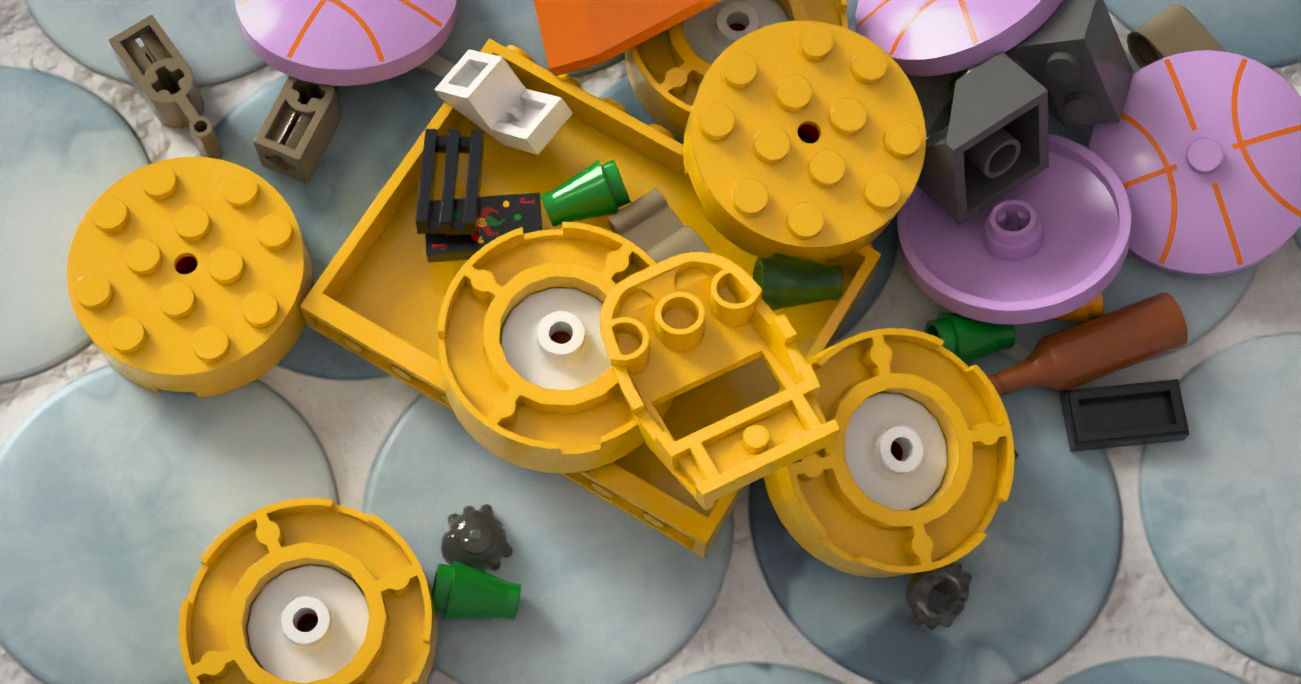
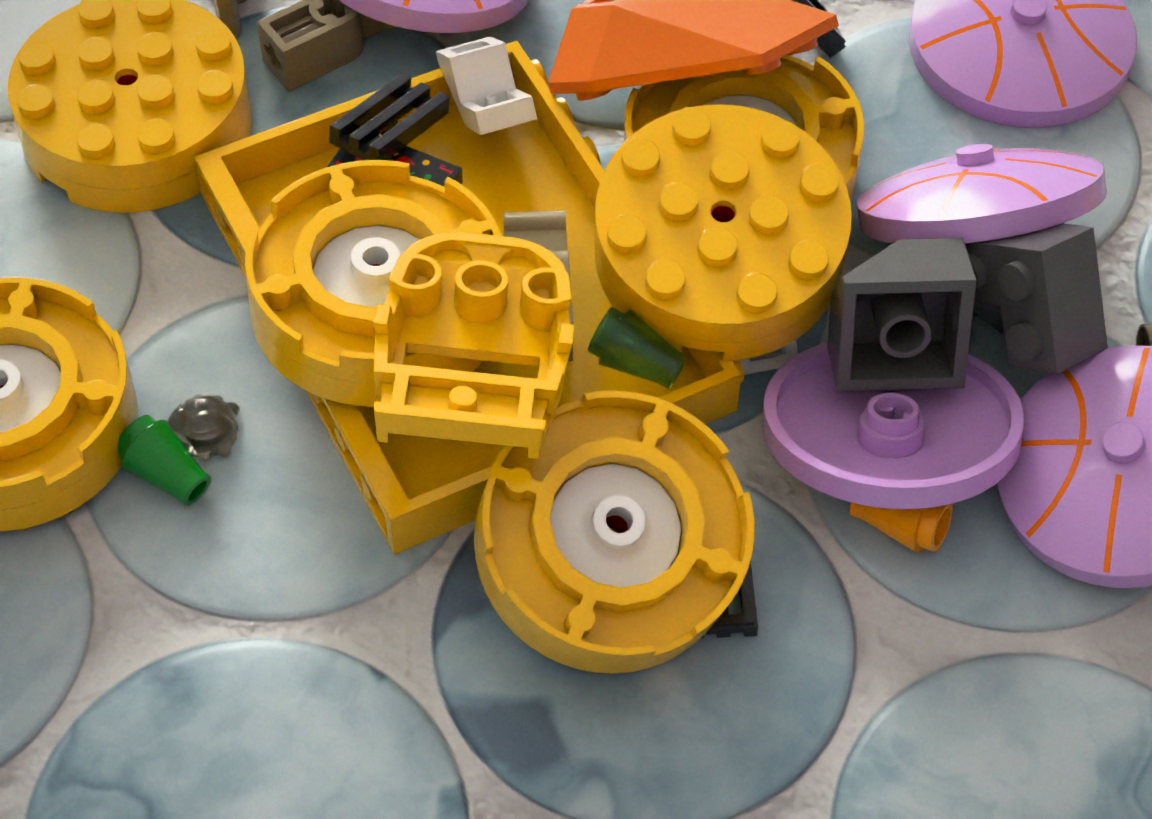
camera: 35 degrees right, 15 degrees down
green cone [541,160,631,227] -> none
clear smoke animal [906,562,972,630] -> none
green cone [924,312,1016,364] -> none
dark orange piece [987,293,1188,397] -> none
black tile [1060,379,1190,452] -> none

